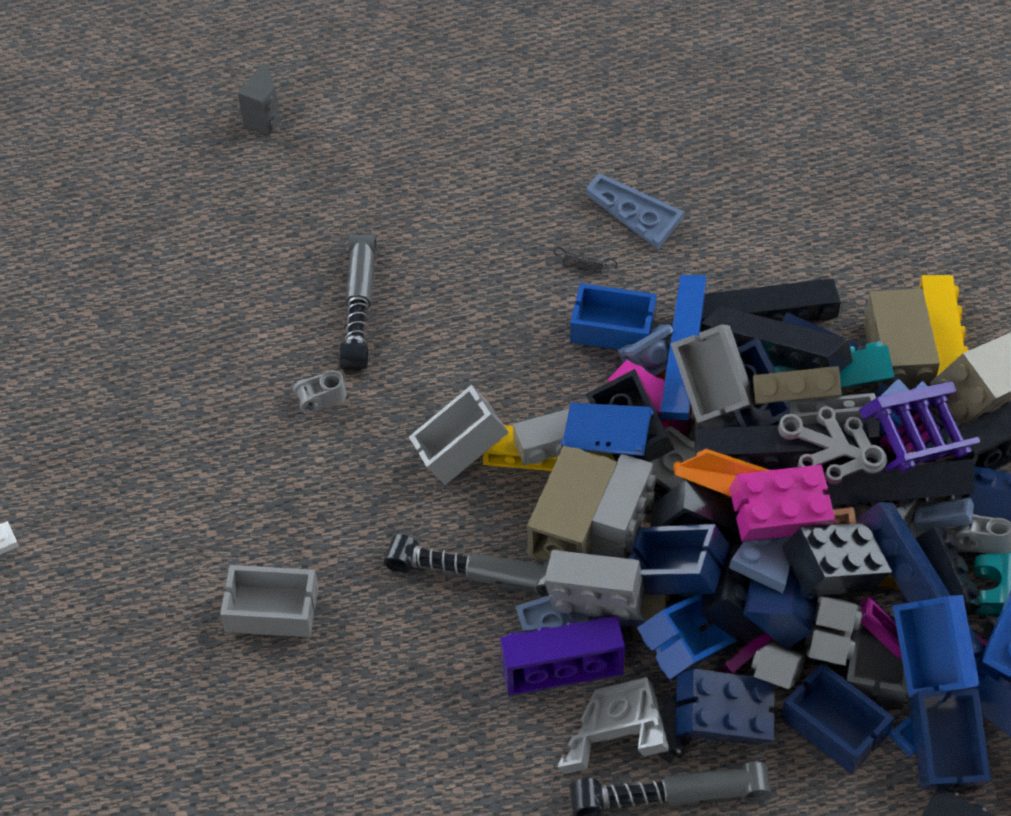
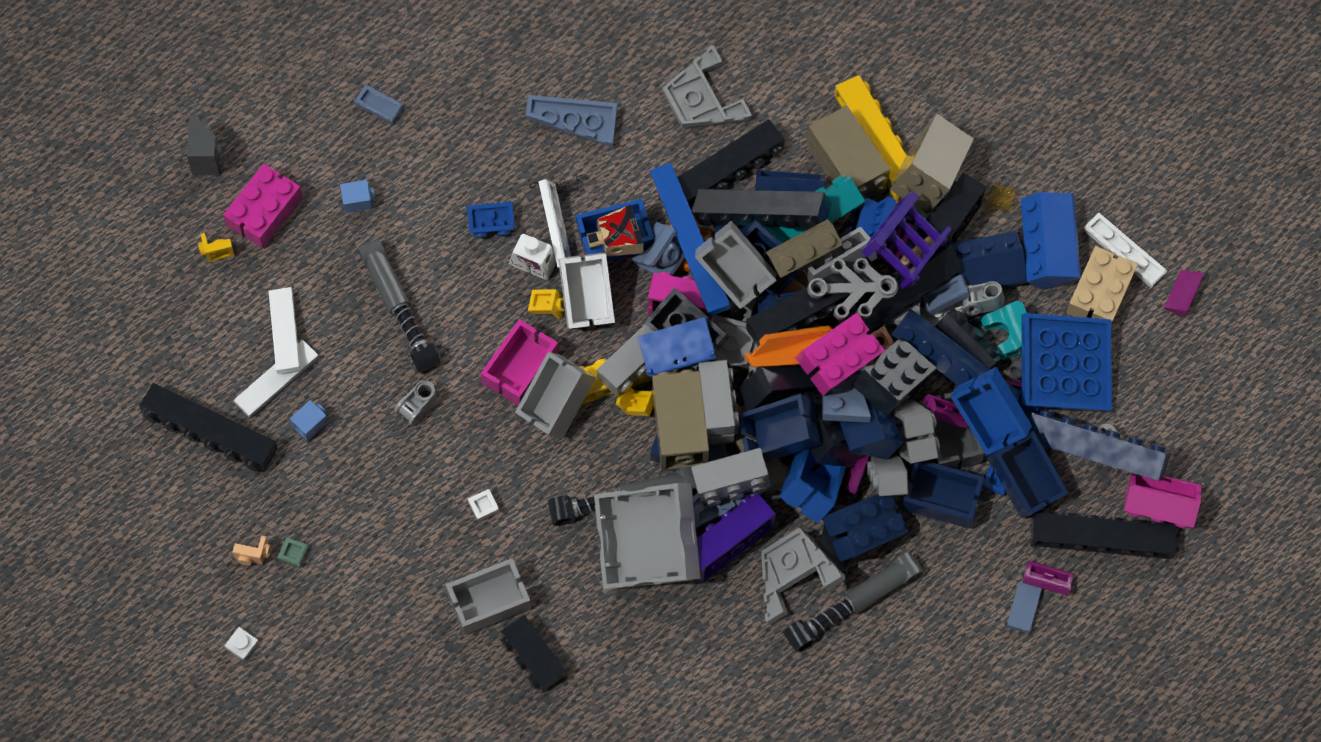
camera: 30 degrees left, 15 degrees up
none -> black brick [139,383,278,472]
none -> yellow bracket [198,233,235,262]
none -> dark pink piece [223,163,303,249]
none -> light nougat bracket [233,536,271,565]
none -> white tile [234,340,319,418]
none -> white tile [269,287,300,374]
none -> sand green tile [277,537,309,568]
none -> medium blue brick [290,400,328,441]
none -> medium blue brick [340,180,375,213]
none -> sand blue tile [354,84,404,125]
none -> blue bracket [467,202,515,237]
none -> white plate [468,489,499,522]
none -> dark pink piece [481,319,559,406]
none -> black brick [500,615,567,693]
none -> white torso [509,234,557,281]
none -> yellow bracket [528,289,565,319]
none -> white tile [539,179,571,268]
none -> white piece [558,252,615,329]
none -> torso [587,205,643,256]
none -> light grey tile [594,483,701,589]
none -> yellow bracket [616,388,654,416]
none -> light grey wing [663,45,752,128]

